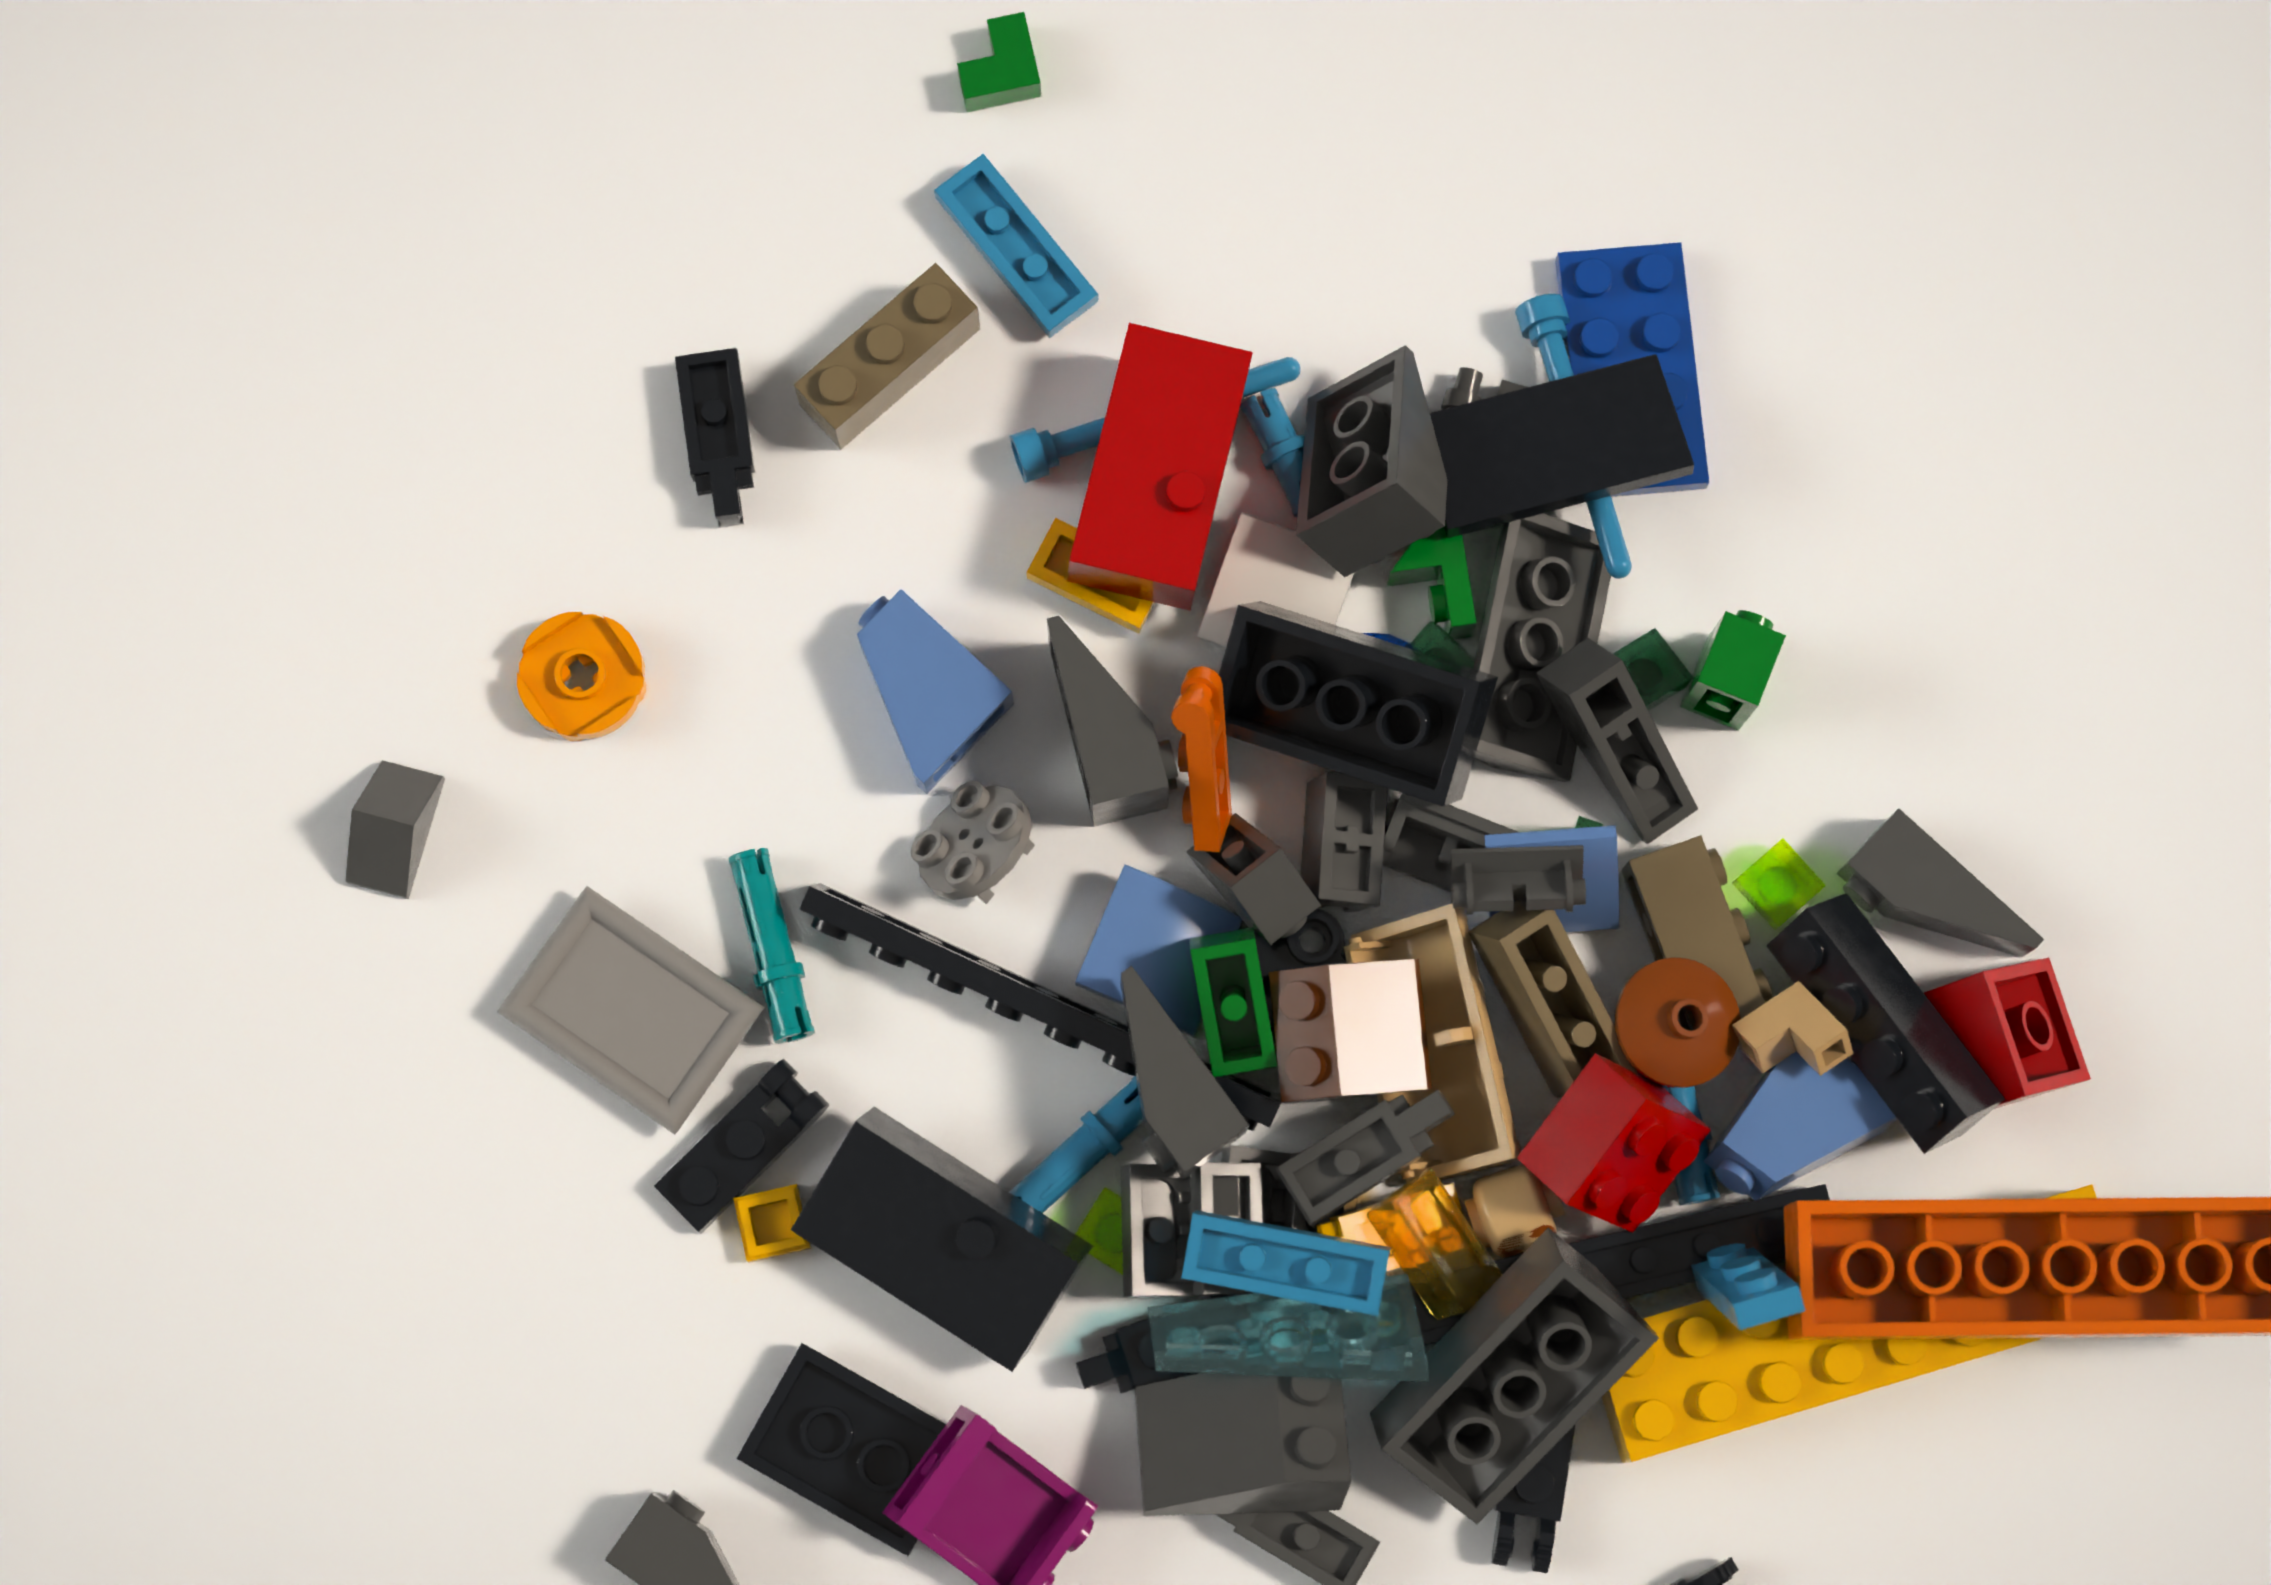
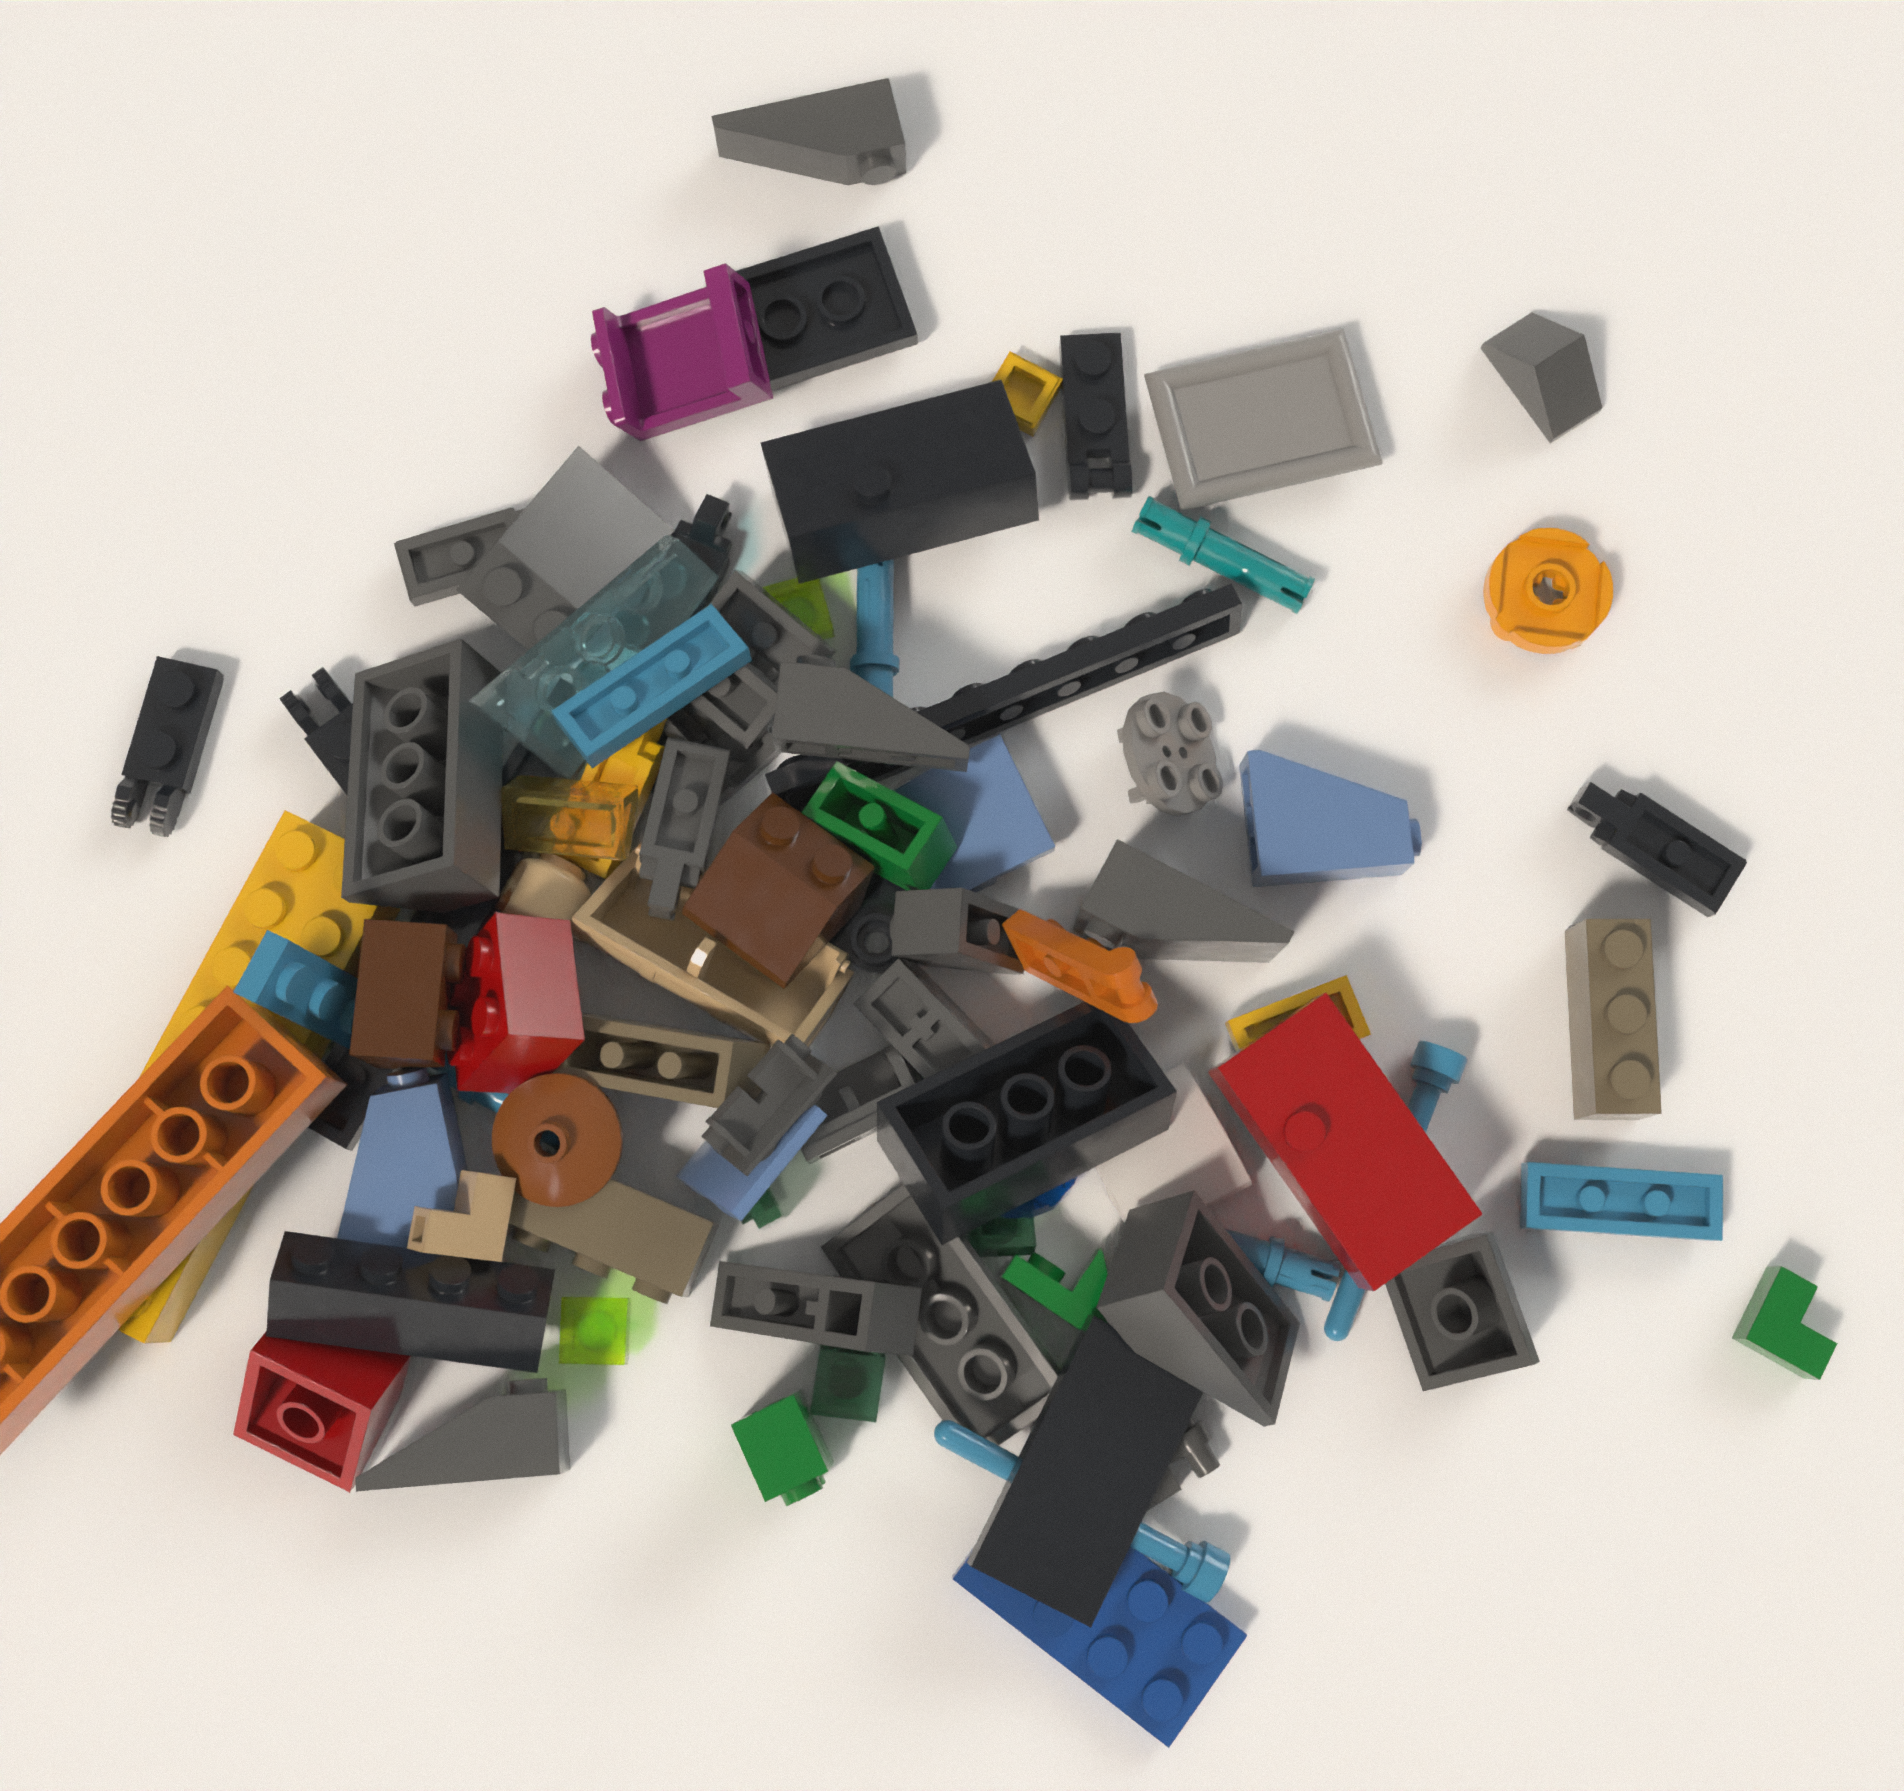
camera: 130 degrees right, 0 degrees up
none -> reddish brown slope [350,919,466,1069]
none -> dark grey slope [1385,1232,1540,1391]

